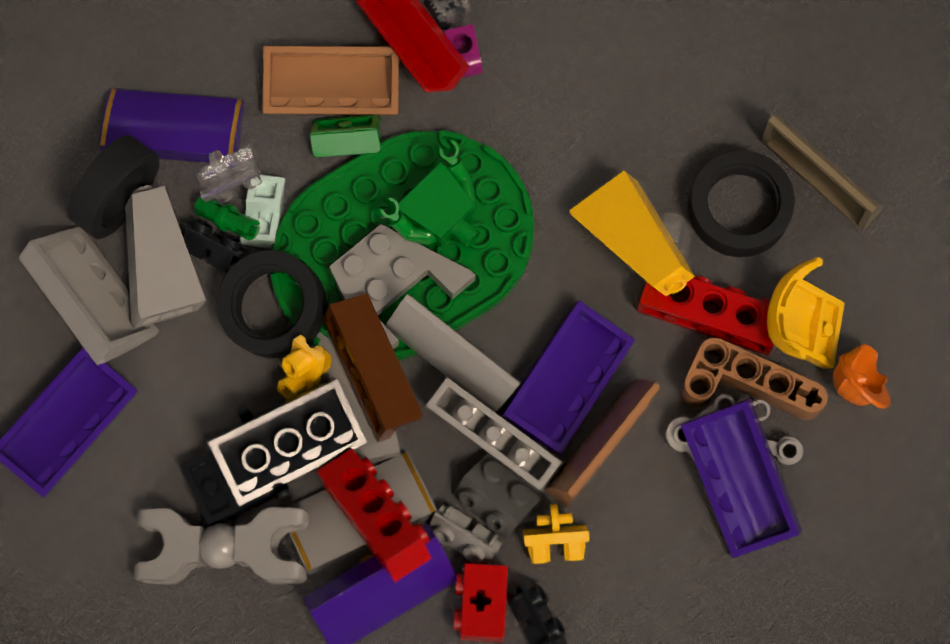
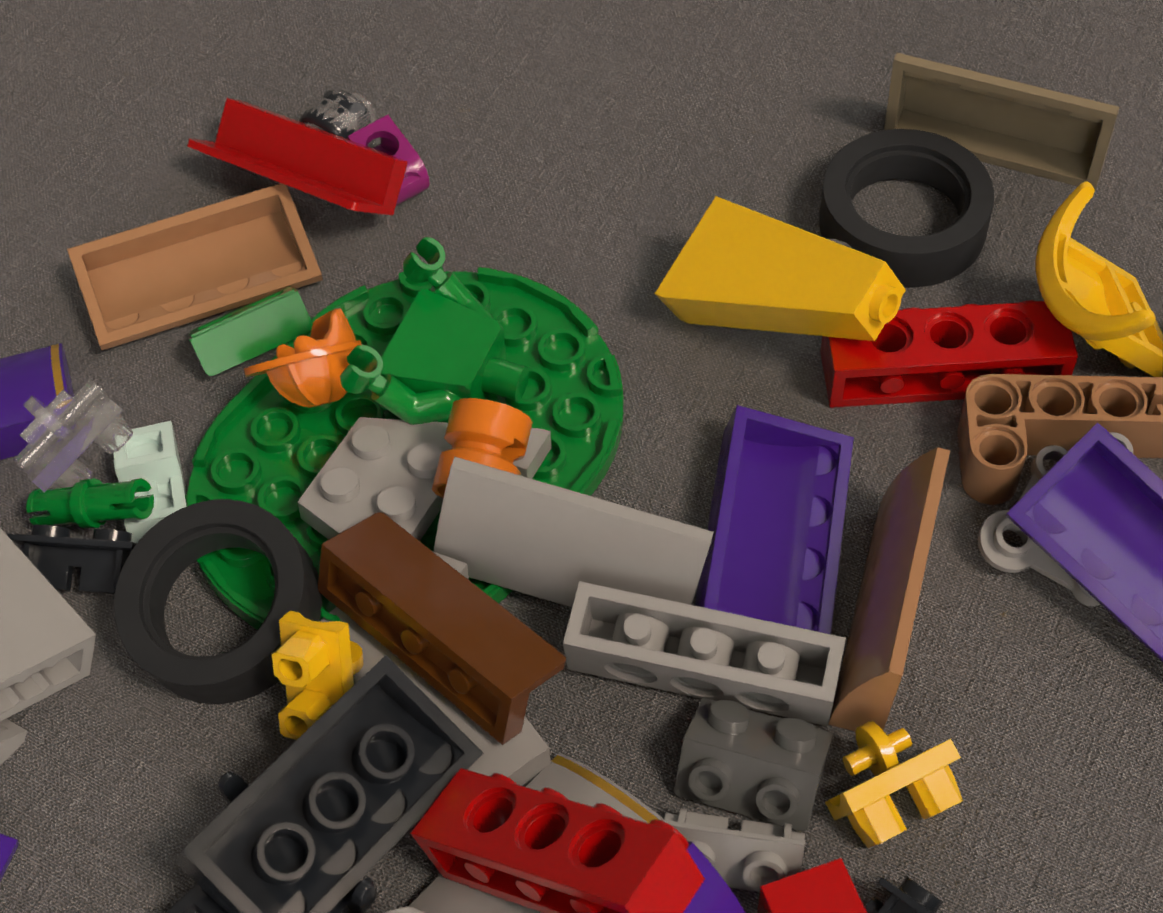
camera: 20 degrees left, 20 degrees down
none -> orange piece [243,308,362,408]
none -> orange wheel [431,398,533,498]

